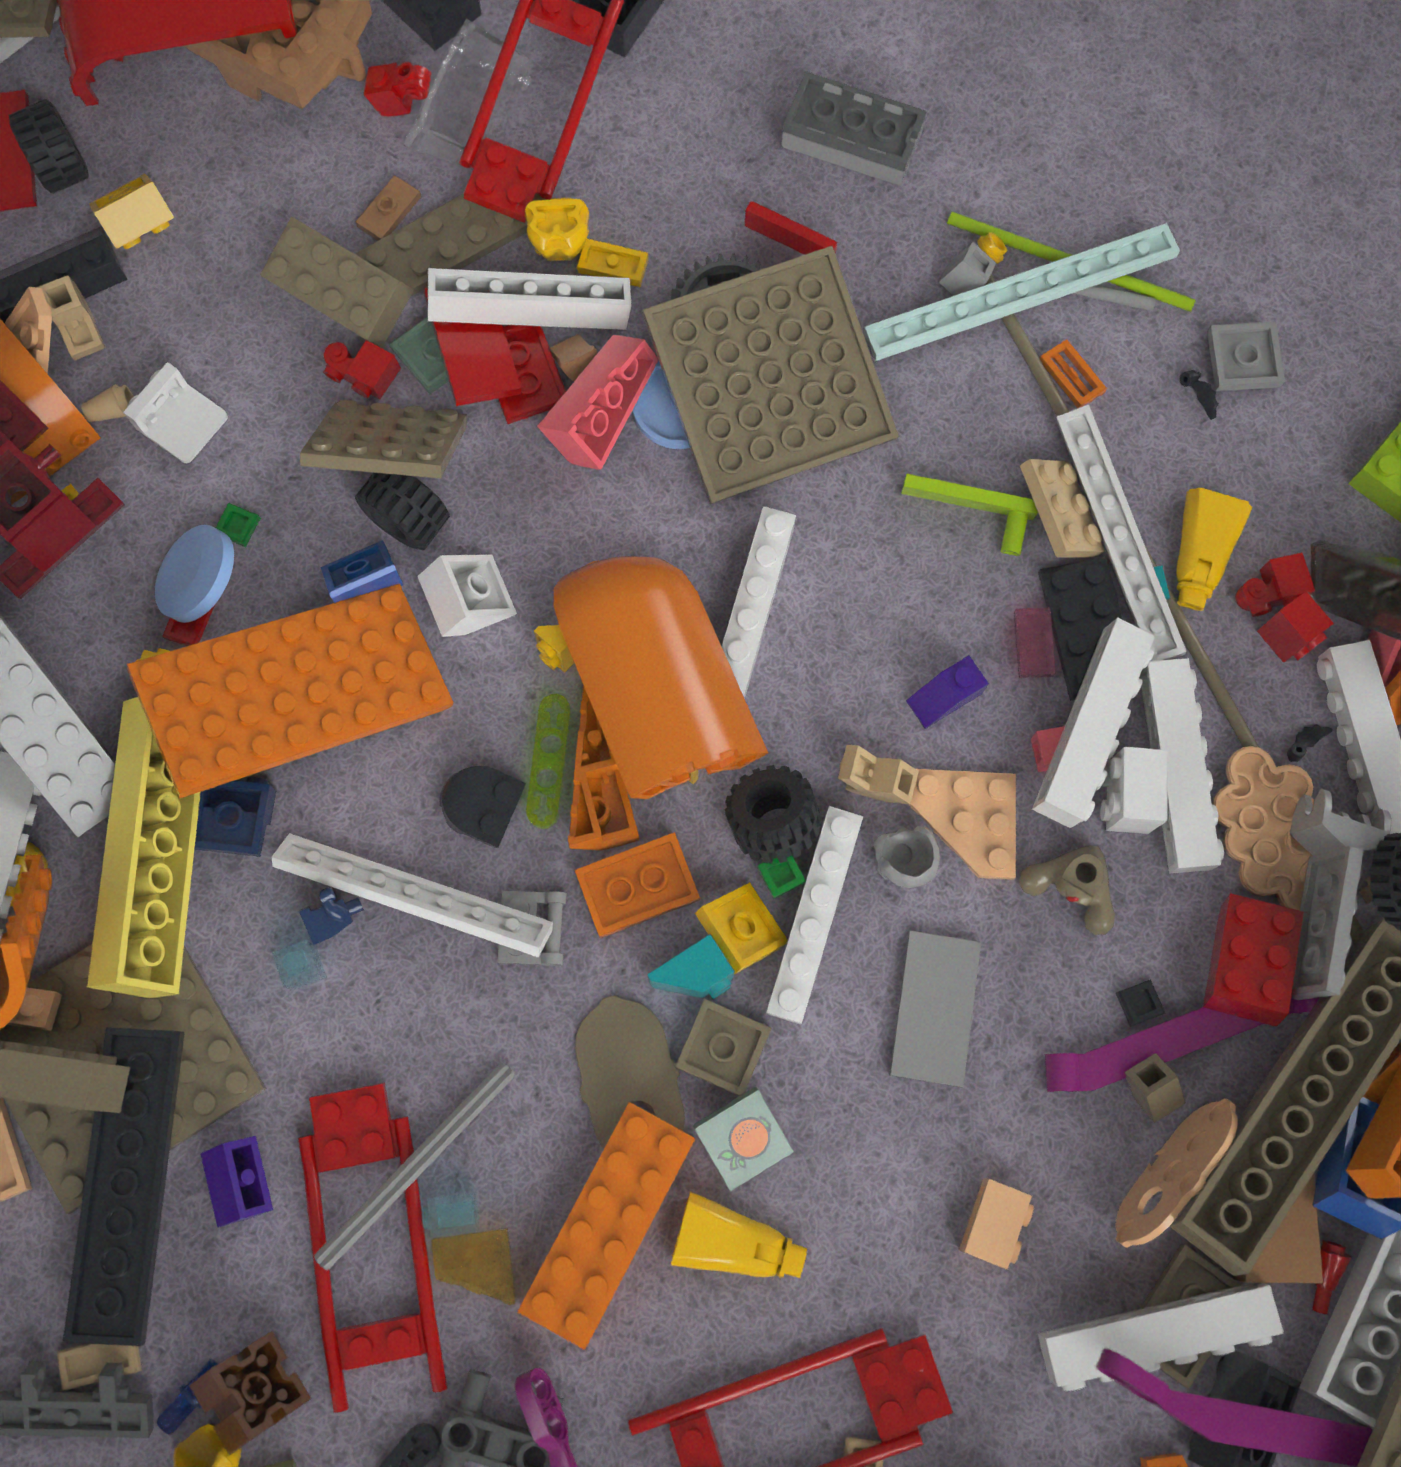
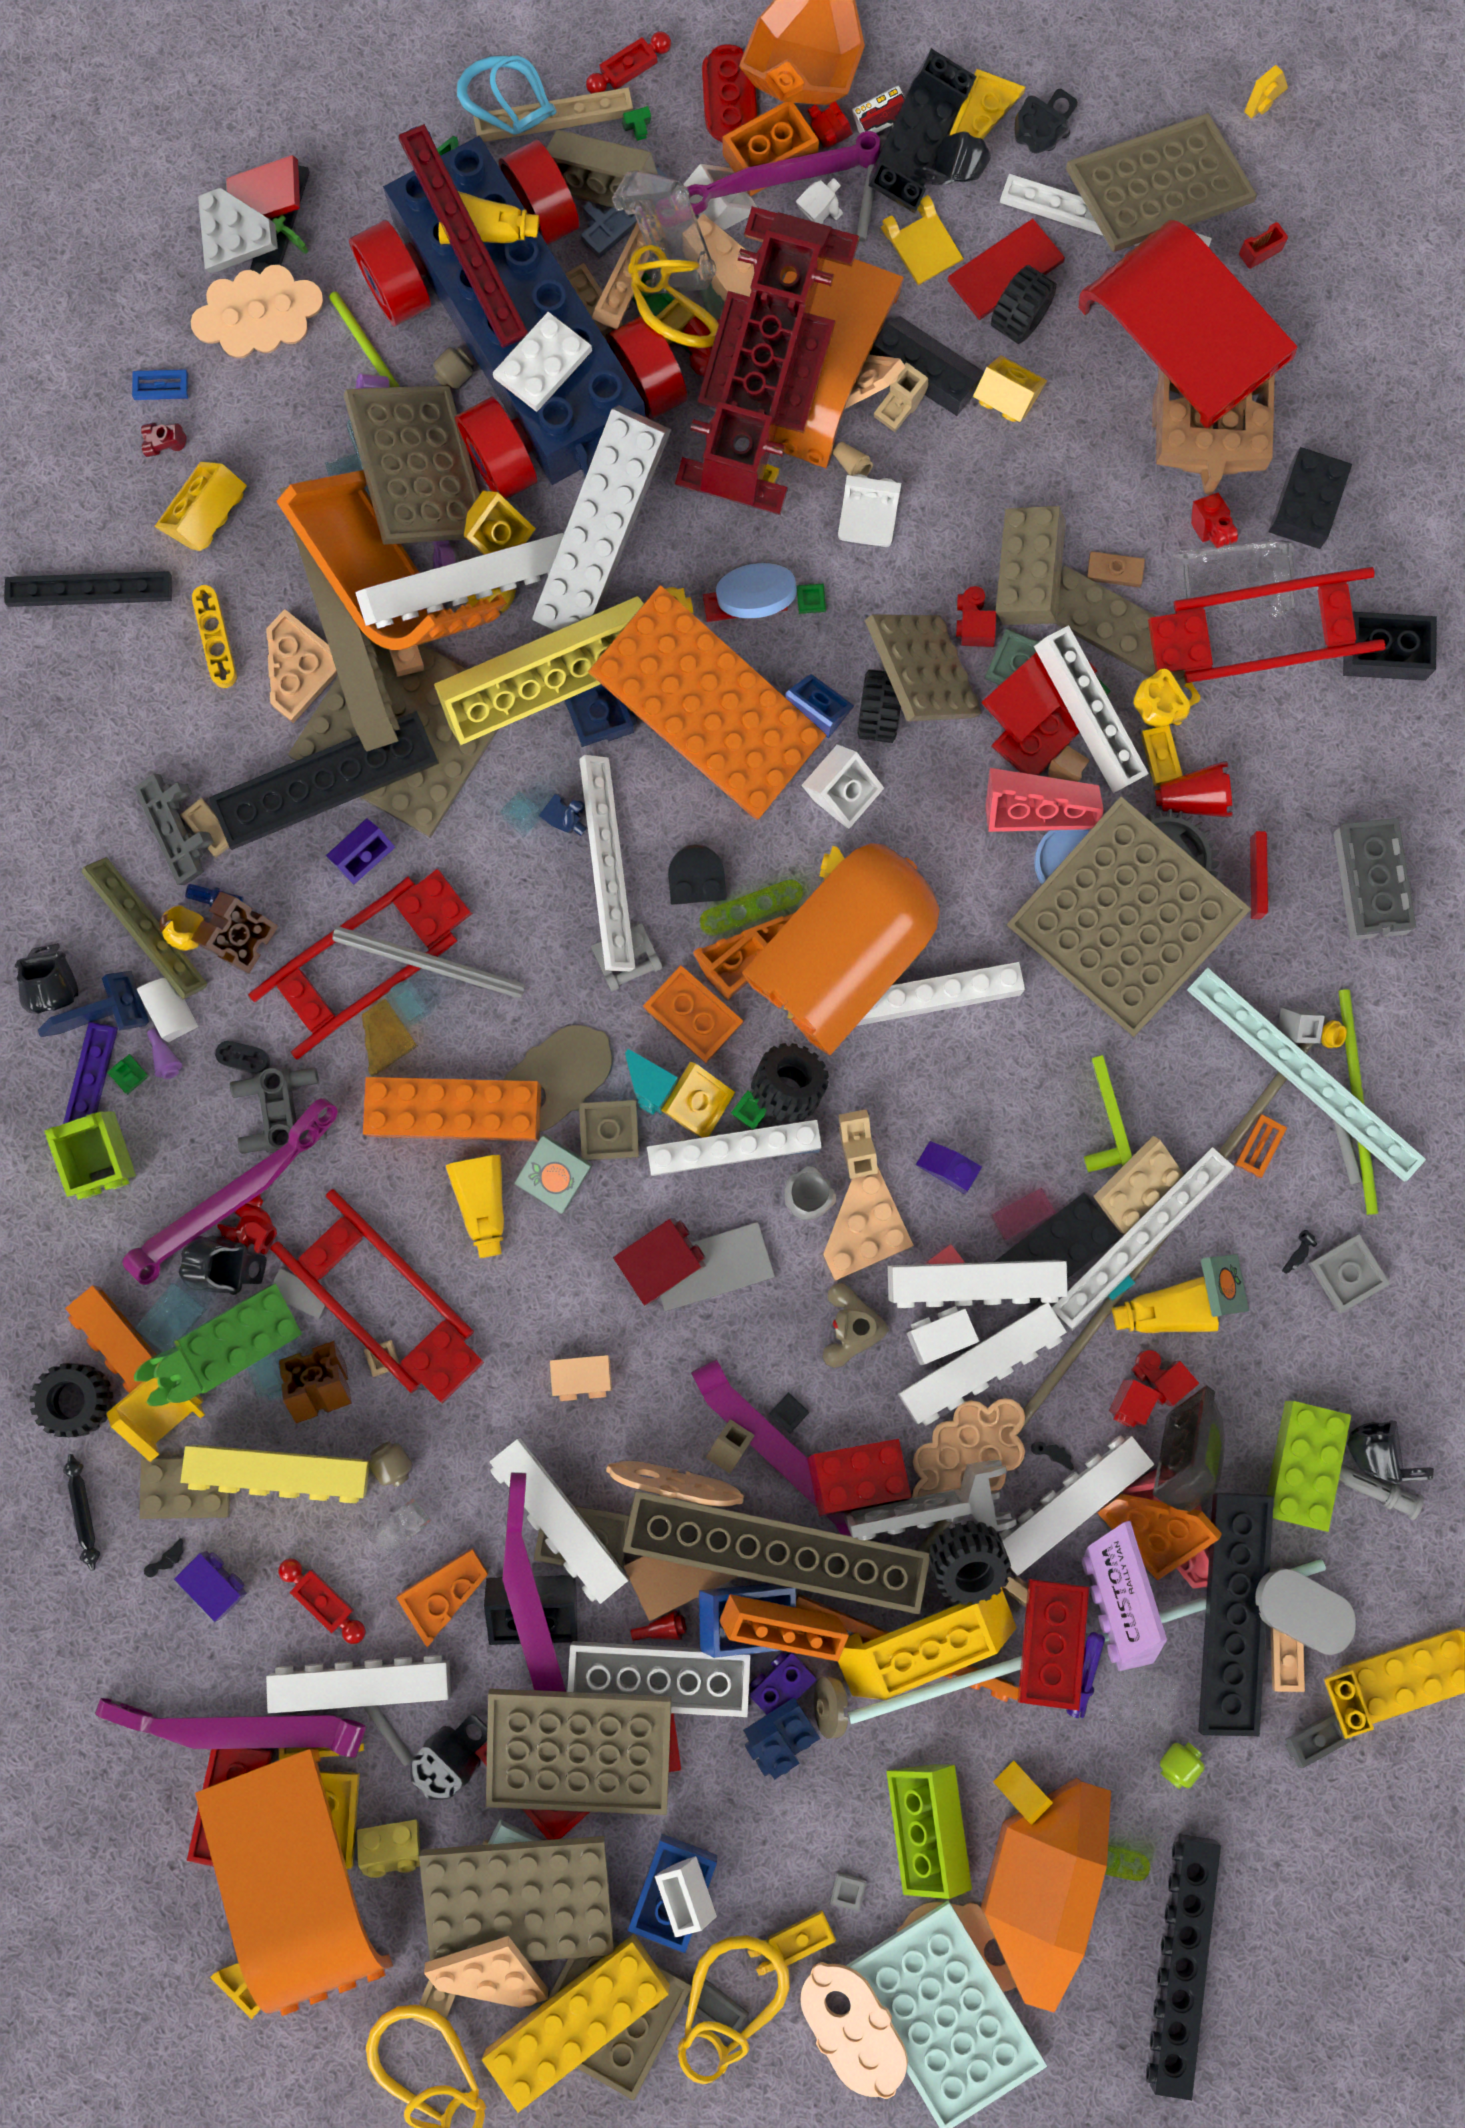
camera: 65 degrees right, 5 degrees up
none -> dark red panel [613,1218,706,1306]
none -> red cone [1155,761,1233,818]
none -> sand green tile [1201,1254,1249,1317]

